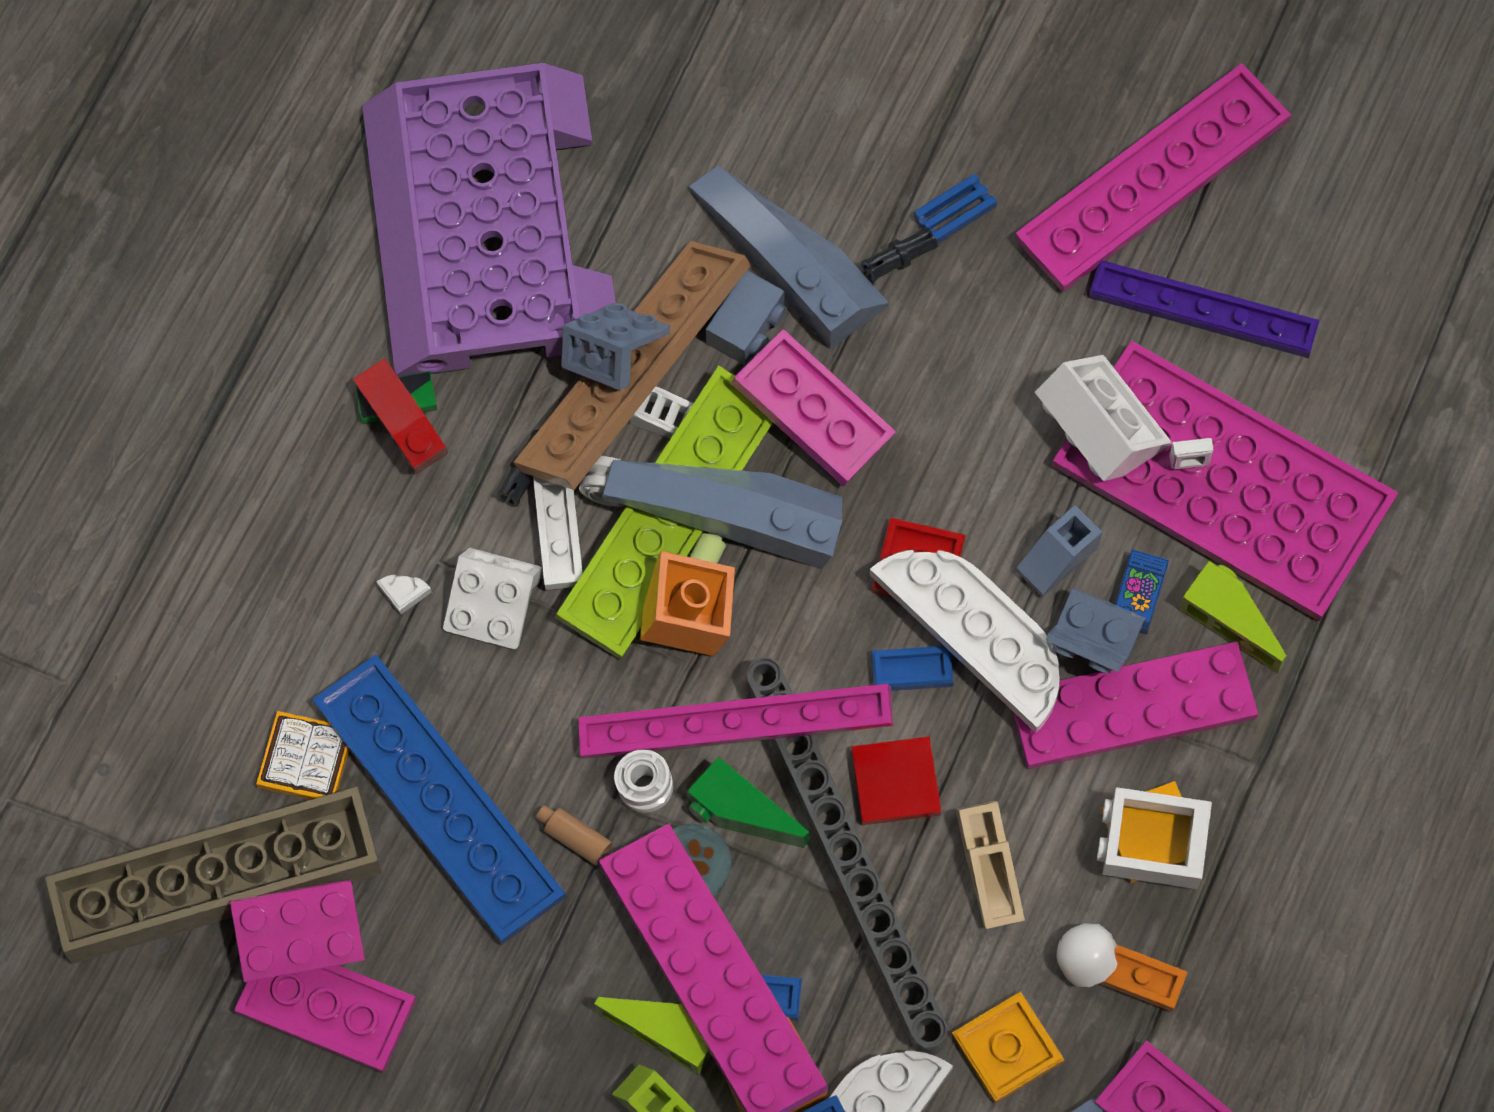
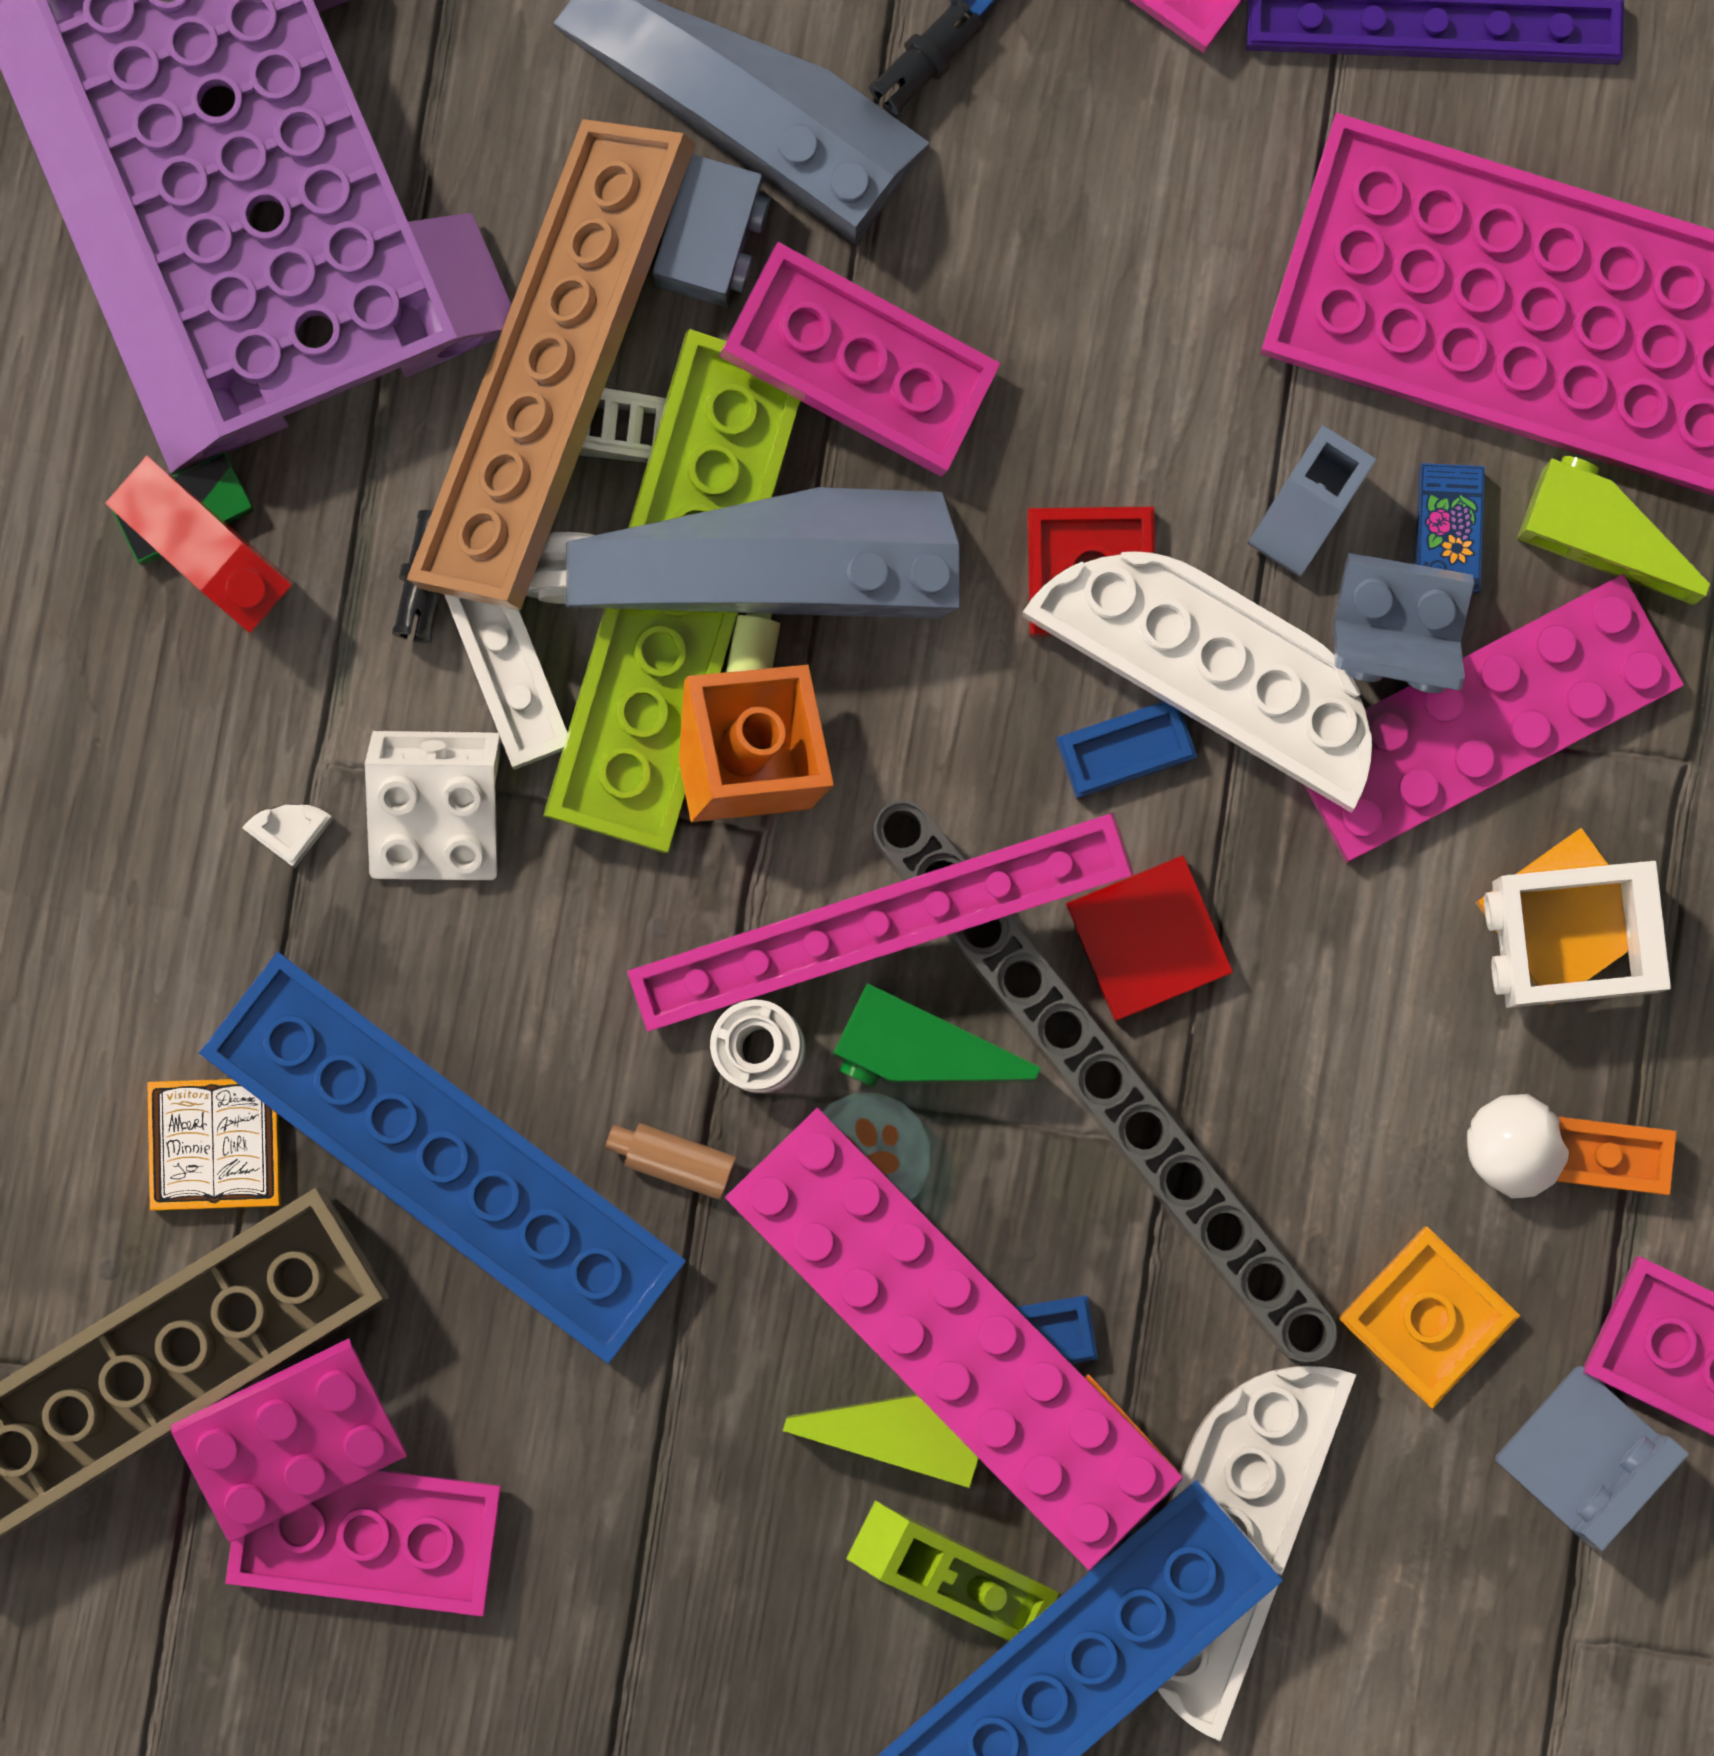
camera: 20 degrees left, 15 degrees up
sand blue bracket [562,303,670,390] -> none
tan slope [955,801,1025,929] -> none
white slope [1035,355,1172,481] -> none
white tile [1169,438,1214,470] -> none

